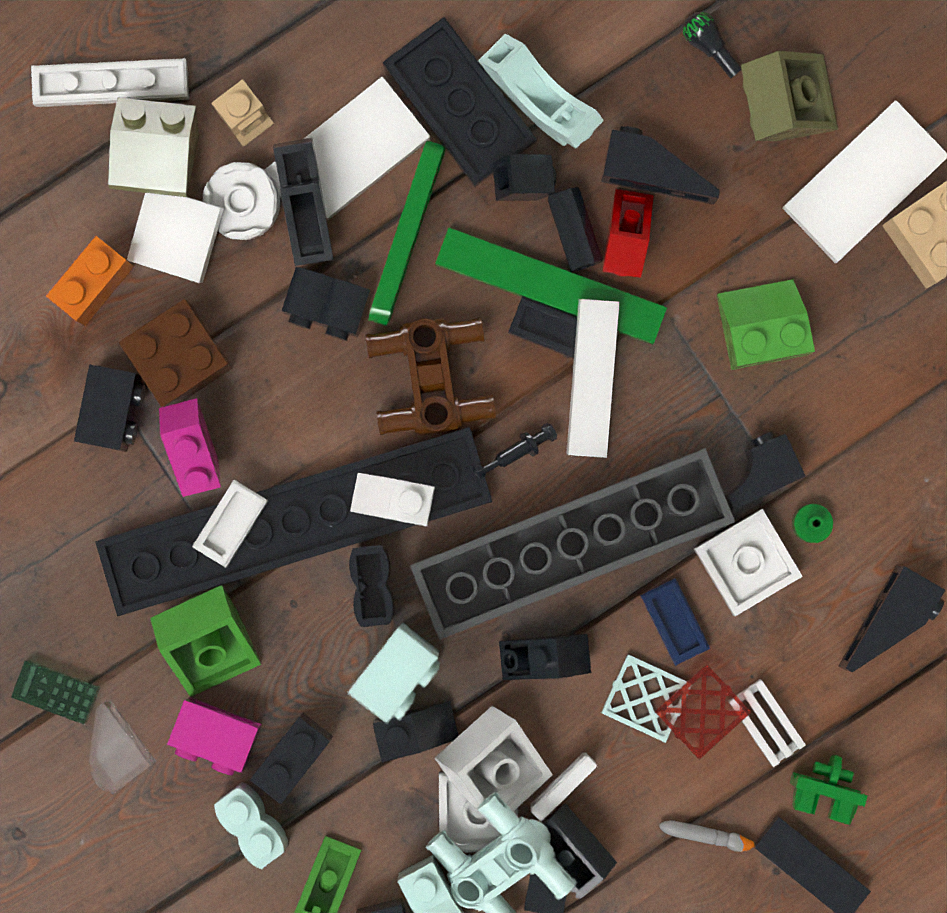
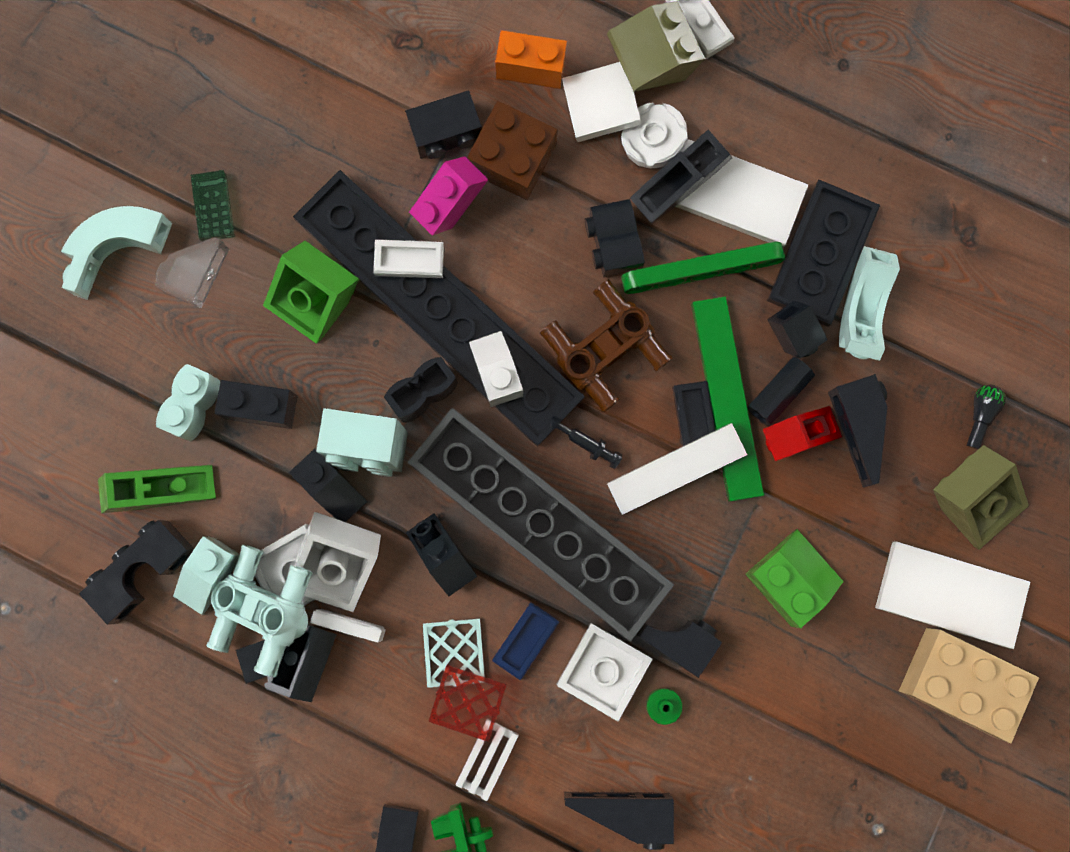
camera: 60 degrees right, 5 degrees down
dark pink brick [167,697,262,775] -> none
tan window [212,79,274,147] -> none
light grey piece [659,820,755,852] -> none
none -> light aqua arch [61,206,172,300]

